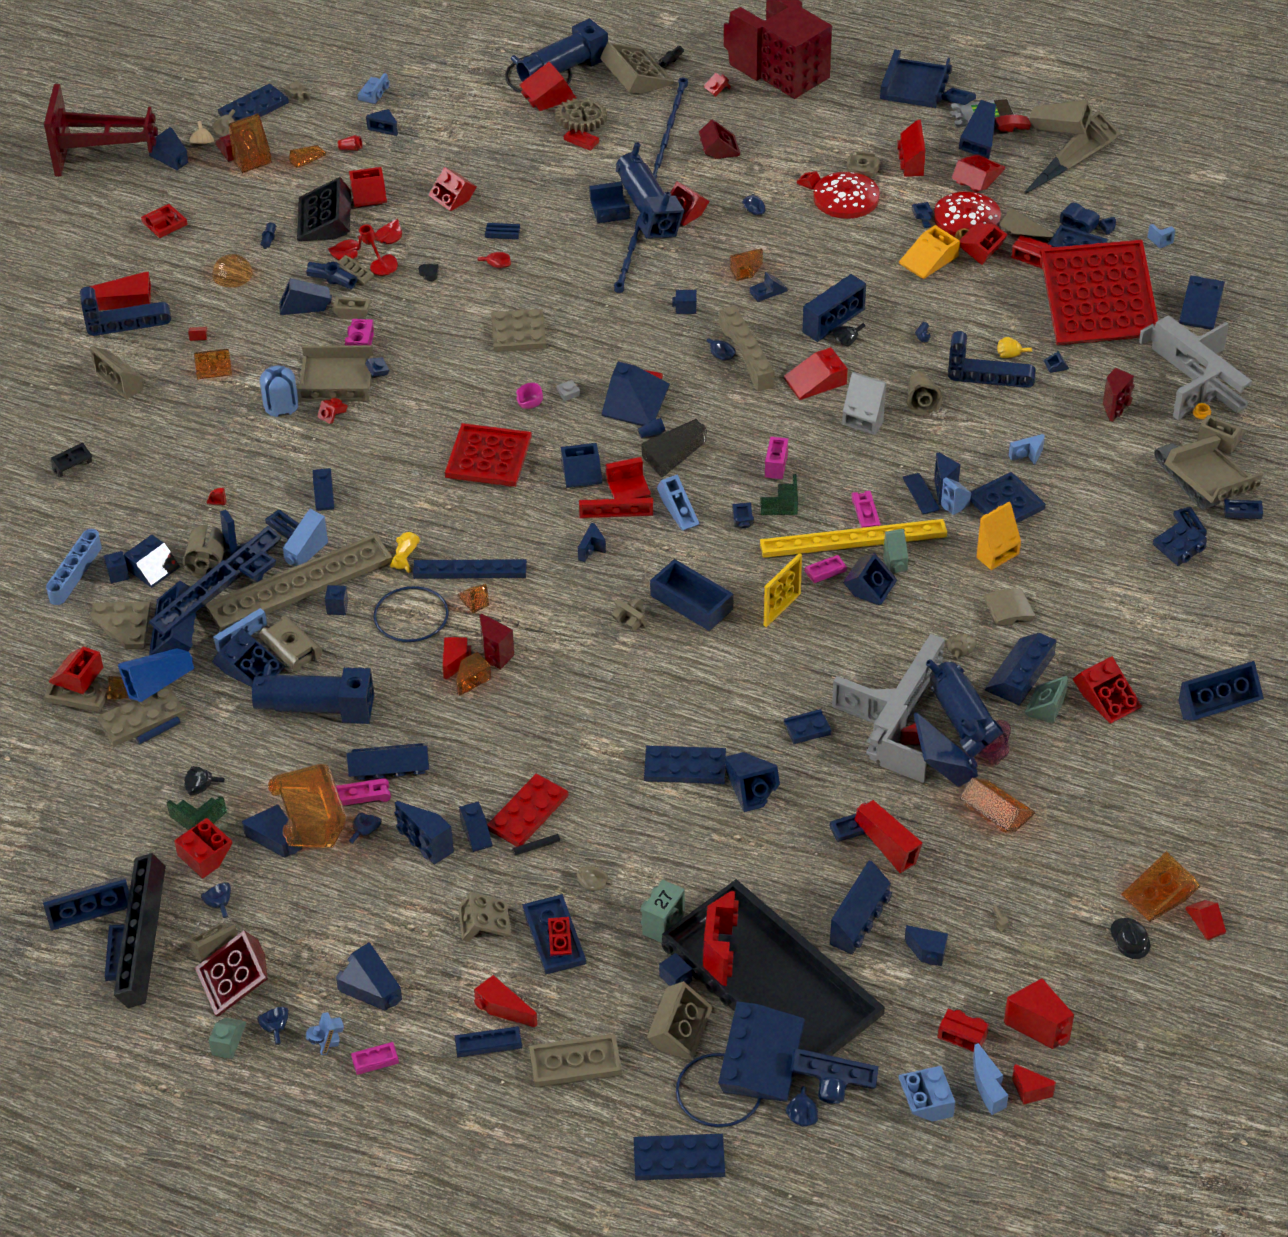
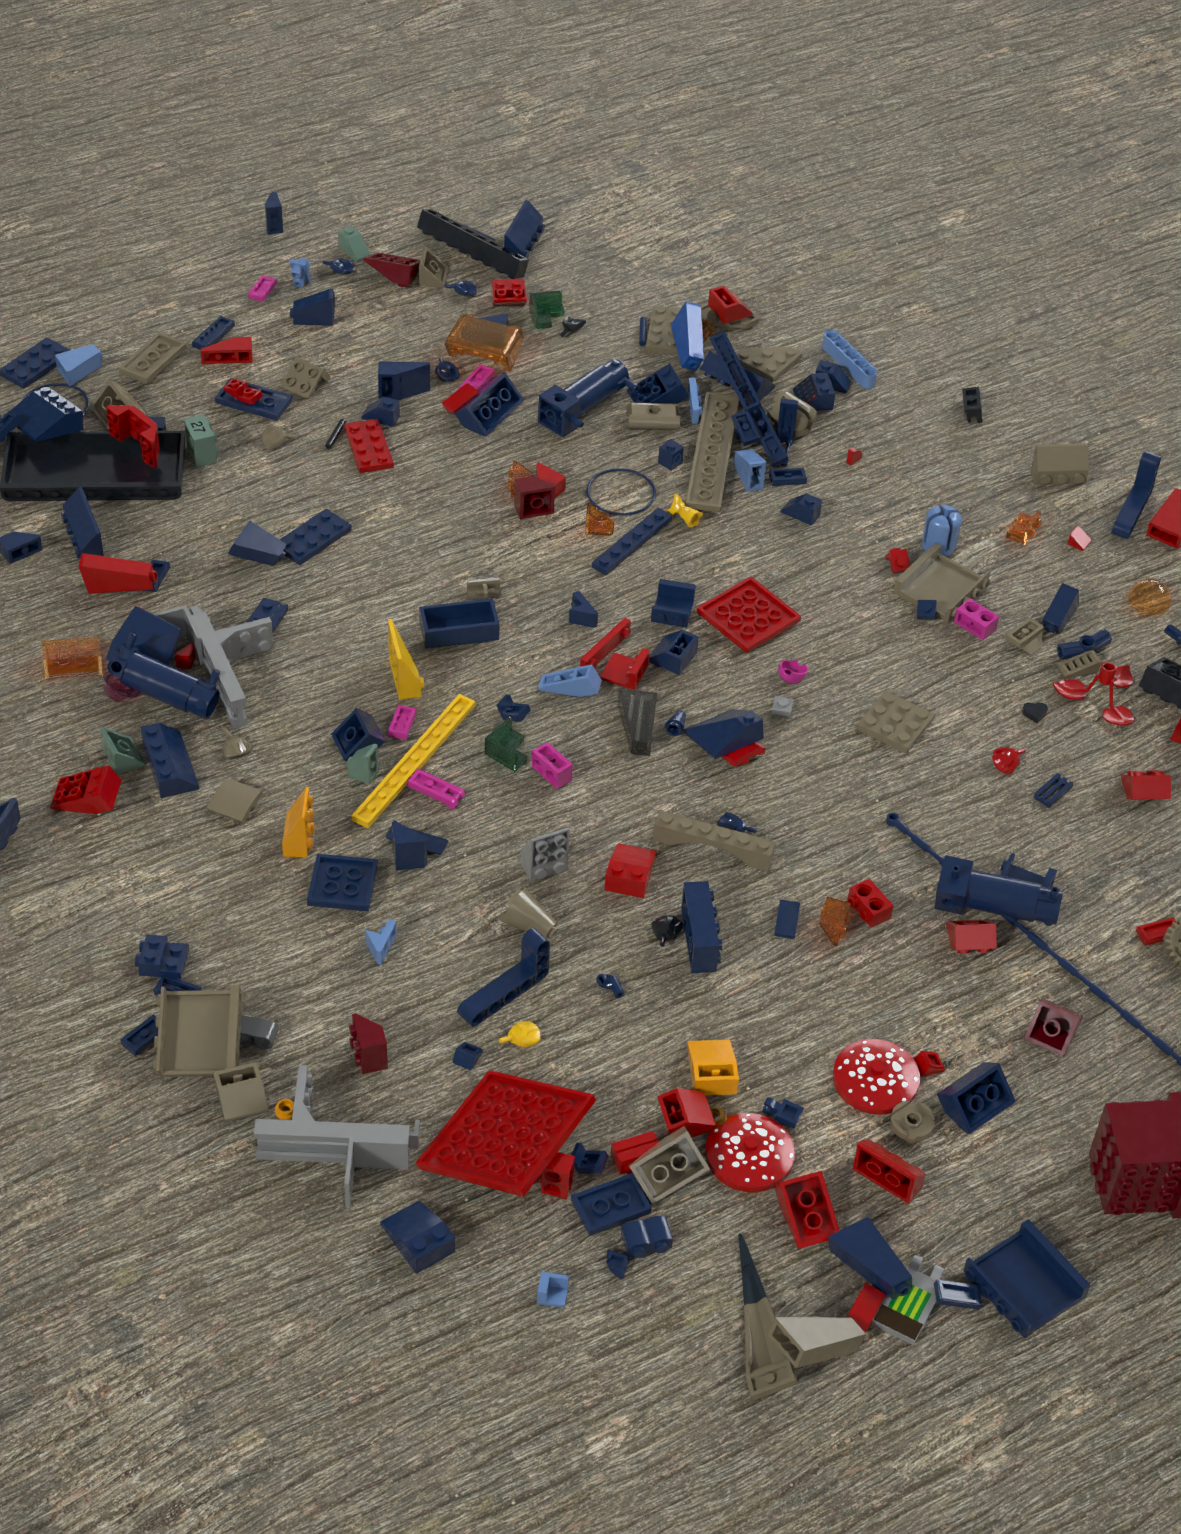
camera: 125 degrees right, 0 degrees up
dark blue brick [672,290,697,314] -> none
bracket [703,72,731,97] -> none
dark blue piece [742,194,766,215] -> none
medium blue slope [941,477,971,515] -> none
none -> medium blue slope [55,344,103,386]
none -> dark blue tile [265,192,283,235]
none -> red slope [442,383,479,413]
none -> dark blue panel [651,579,696,628]
none -> red brick [847,878,893,928]
none -> dark blue slope [937,1062,1016,1134]

